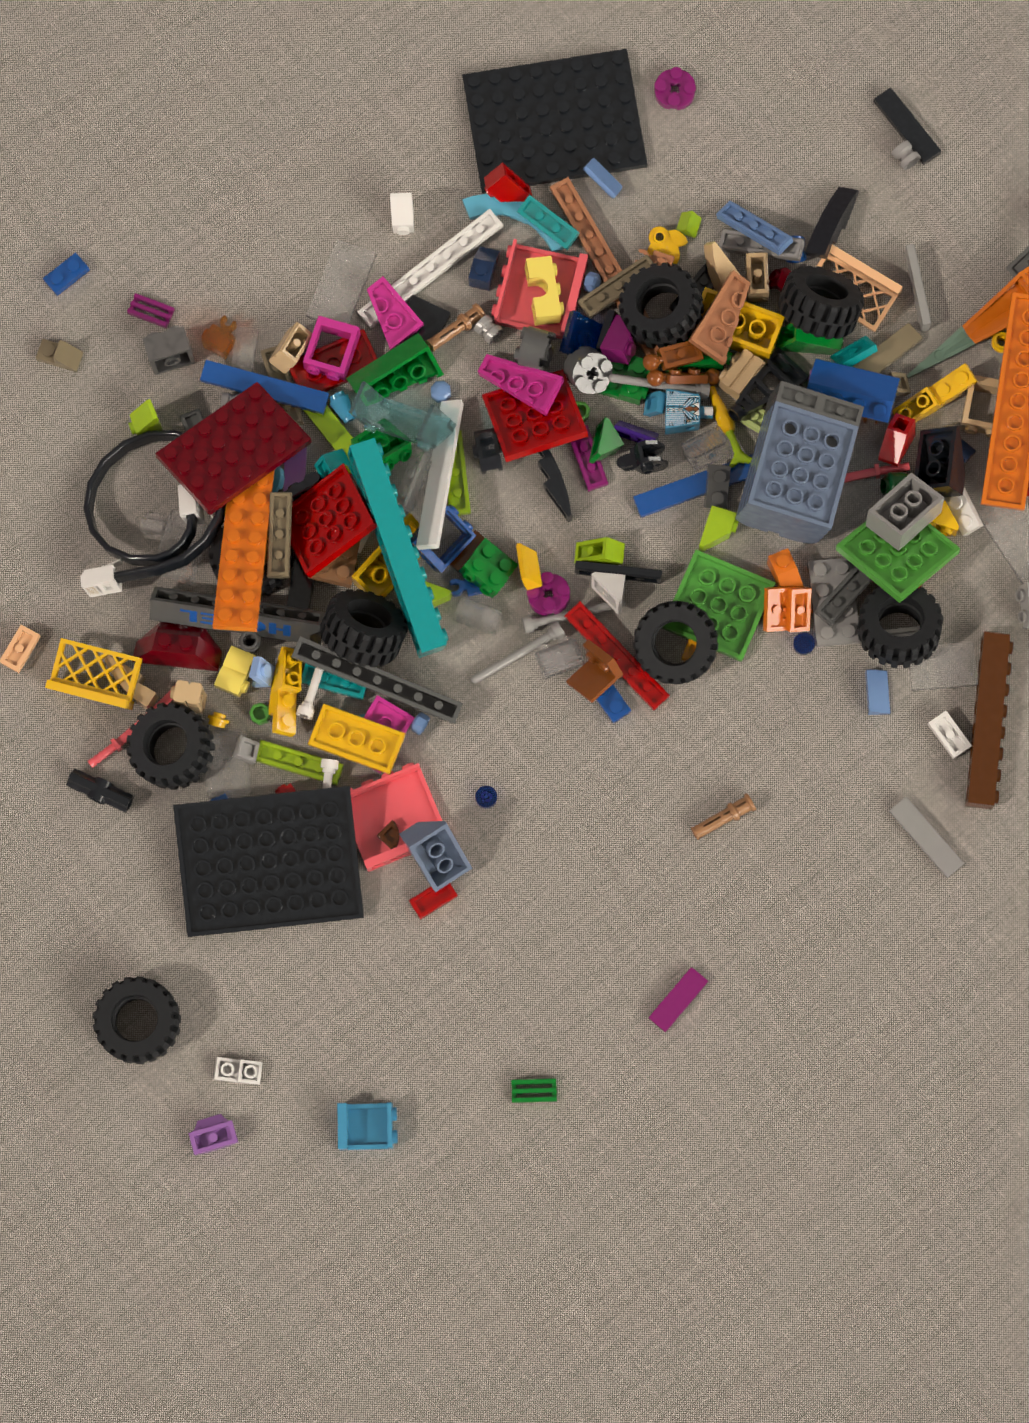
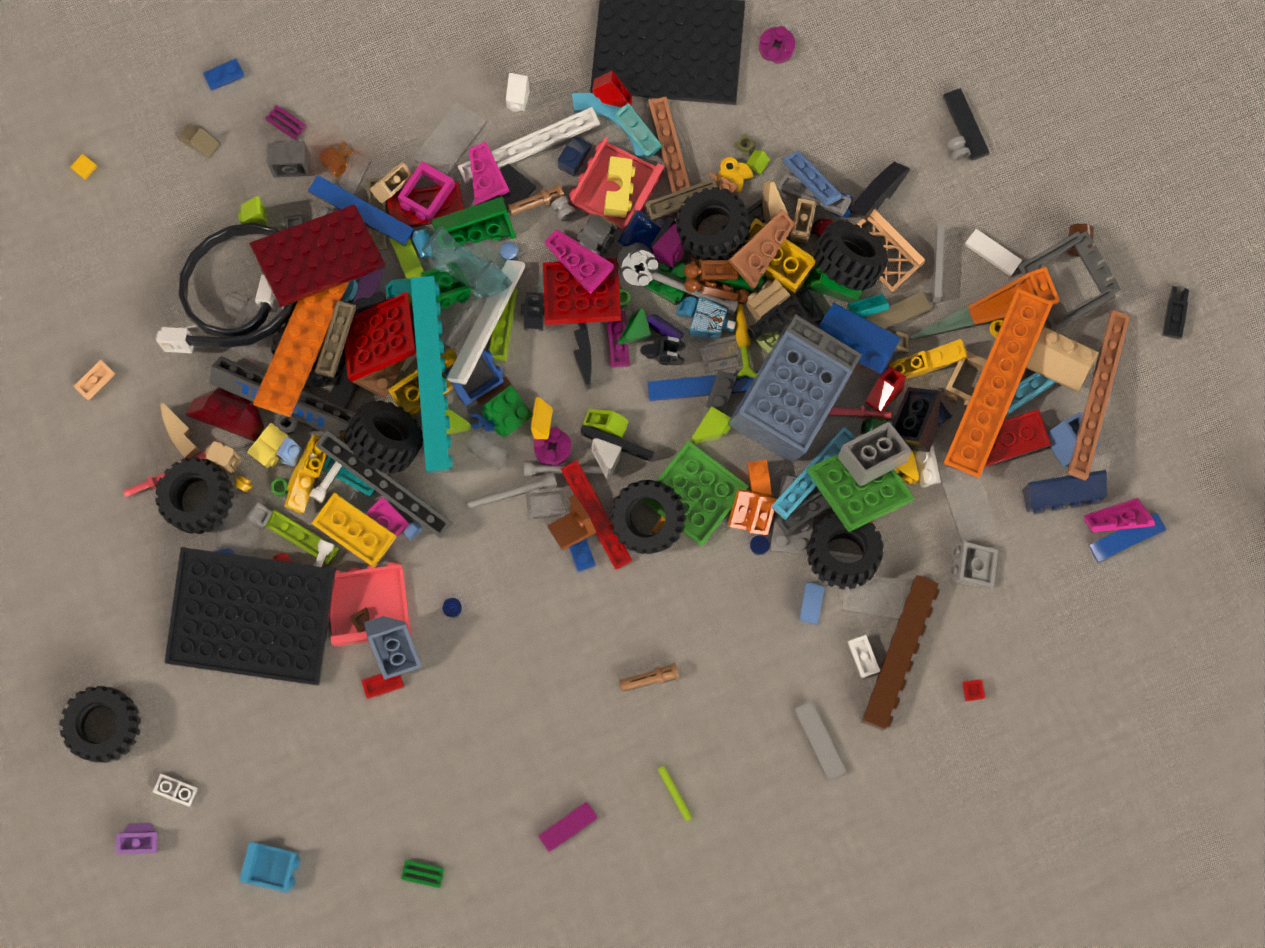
camera: 10 degrees right, 0 degrees up
yellow fence [45,638,143,710] -> none
black piece [66,768,134,813] -> none
medium blue slope [583,158,622,198] -> none
medium blue tile [584,272,601,293] -> none
none -> lime bar [657,766,693,822]
none -> olive plate [734,134,756,156]
none -> medium azure plate [771,427,857,520]
none -> white tile [965,229,1022,277]

